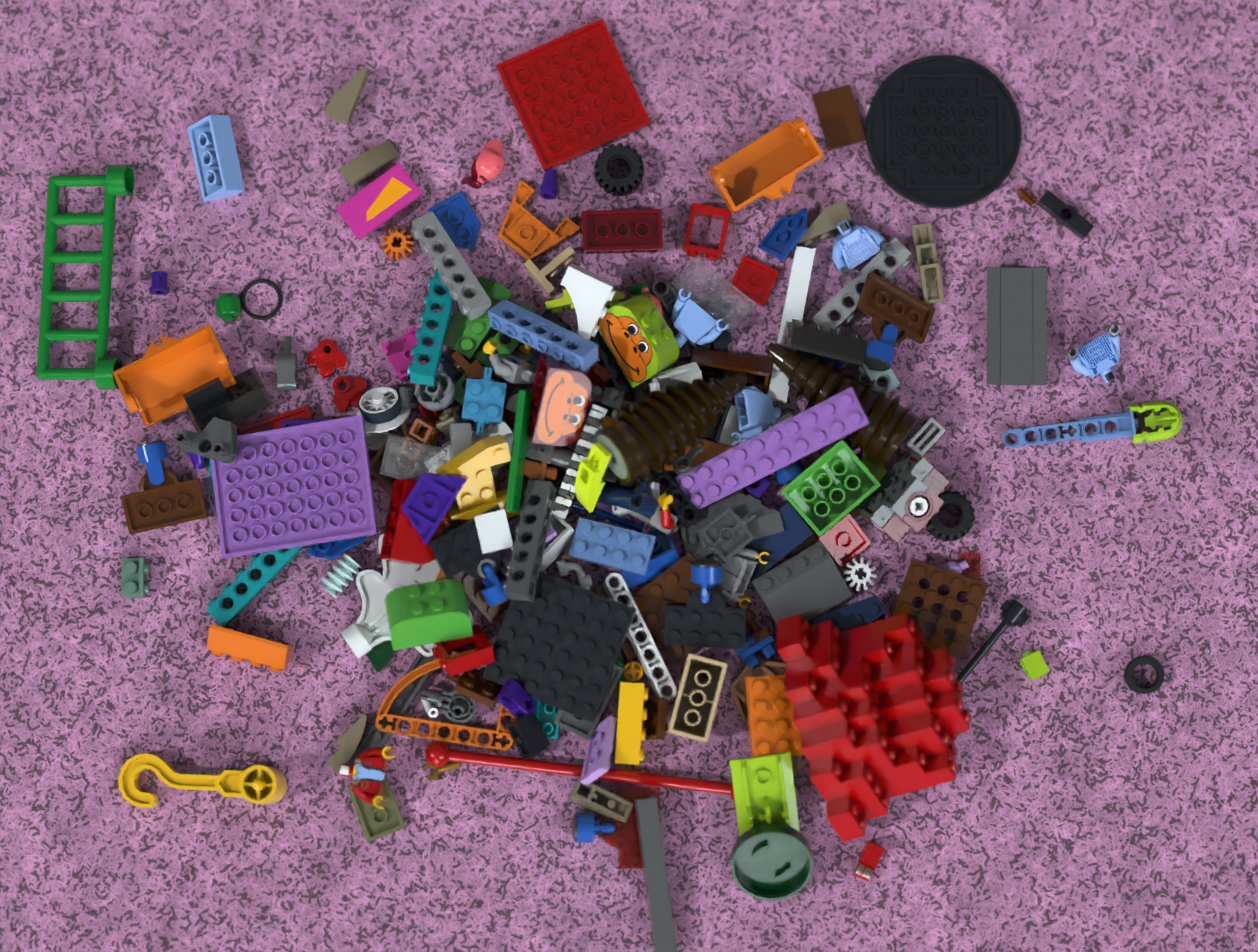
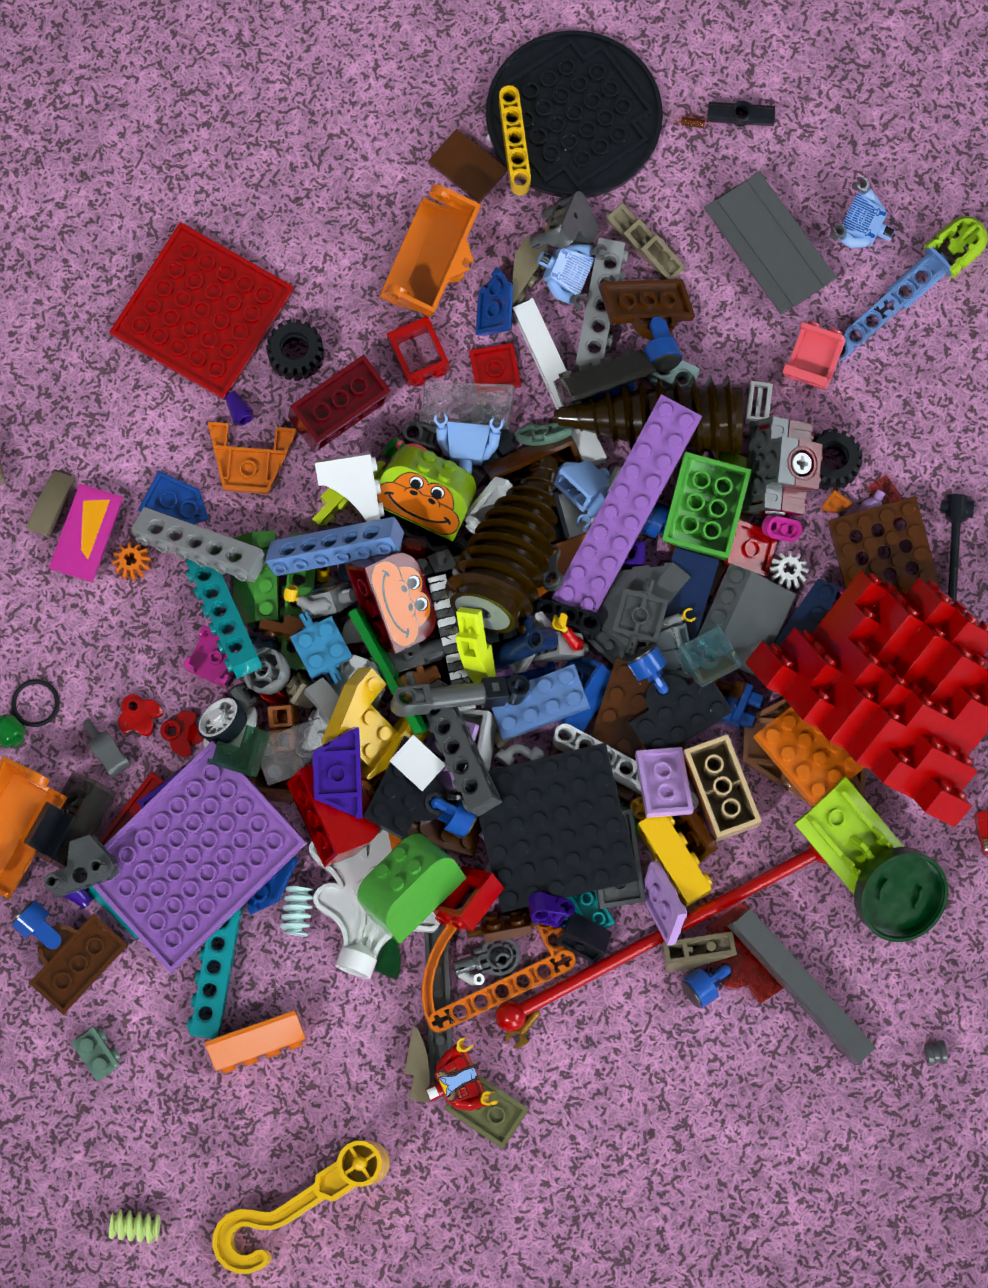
camera: 30 degrees left, 5 degrees down
coral hair [461,140,505,189] -> none
tan bracket [524,246,575,297] -> none
none -> yellowish green piece [109,1209,161,1244]
none -> clear green panel [207,725,271,777]
none -> dark grey piece [390,671,530,717]
none -> yellow beam [499,85,531,196]
none -> sand green tile [512,422,572,446]
none -> dark grey piece [530,191,599,250]
none -> lavender plate [635,747,694,818]
none -> clear light blue slope [677,626,743,687]
none -> dark pink plate [762,514,802,542]
none -> coral panel [782,321,846,391]
none -> orange tile [820,489,853,513]

